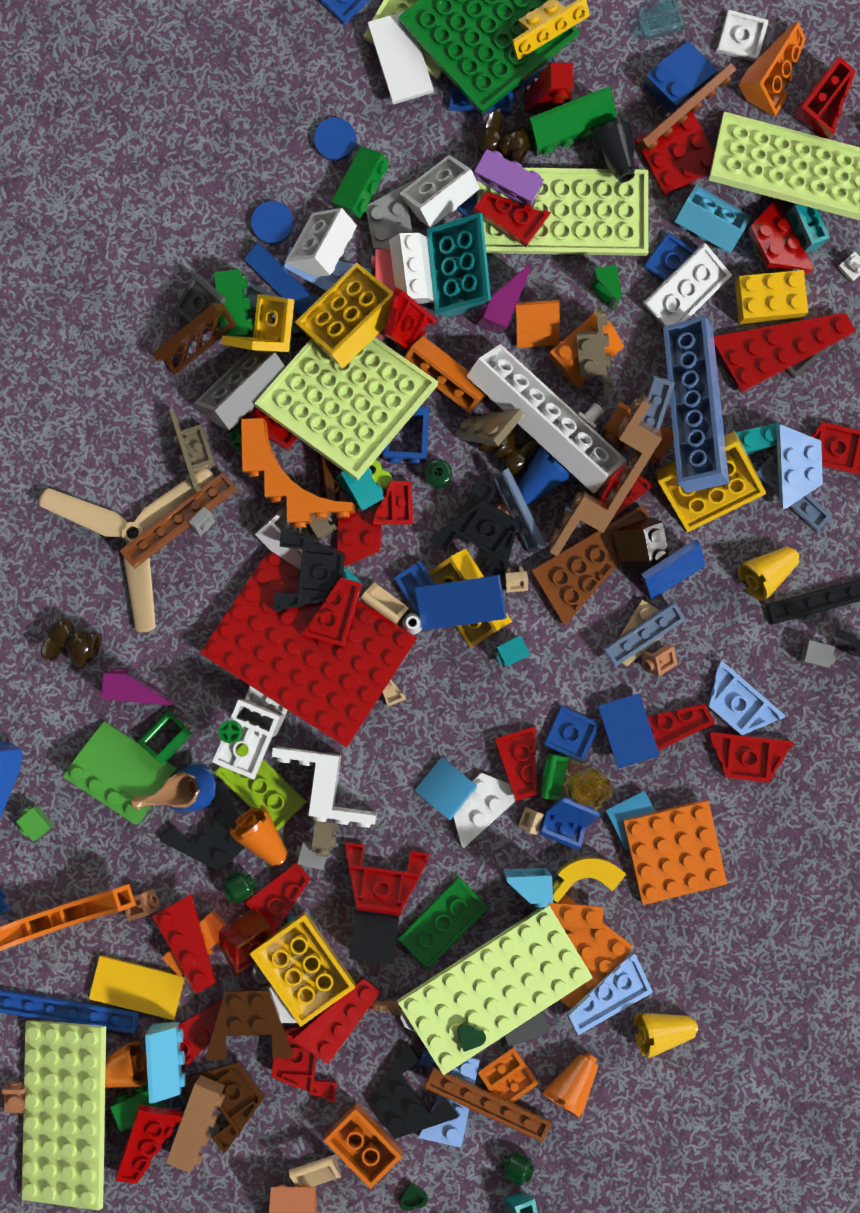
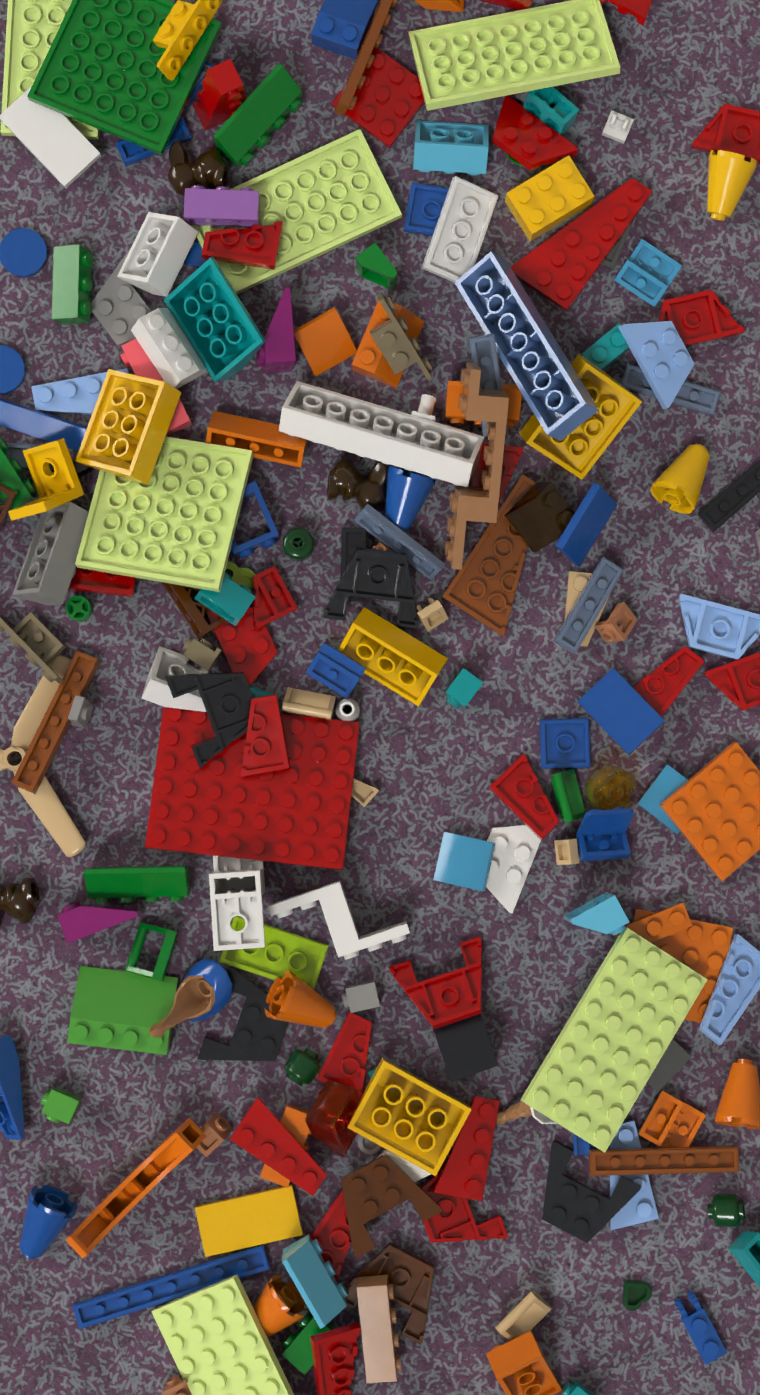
camera: 25 degrees left, 0 degrees up
green wheel [218,720,243,743] -> none
orange arch [241,418,355,528] -> none
white slope [285,208,357,277] -> none
dark tan brick [312,821,337,857] -> none
orange brick [324,1102,403,1189] -> none
red wing [385,287,437,351] -> none
green tile [397,876,490,970] -> none
blue tile [415,575,507,631] -> none
dark tan wing [455,409,524,446] -> none
dark green tile [457,1022,486,1052] -> none
yellow arch [552,856,626,903] -> none
black cone [590,117,635,183] -> none
none -> green slope [84,866,190,903]
none -> dark azure slope [614,239,682,307]

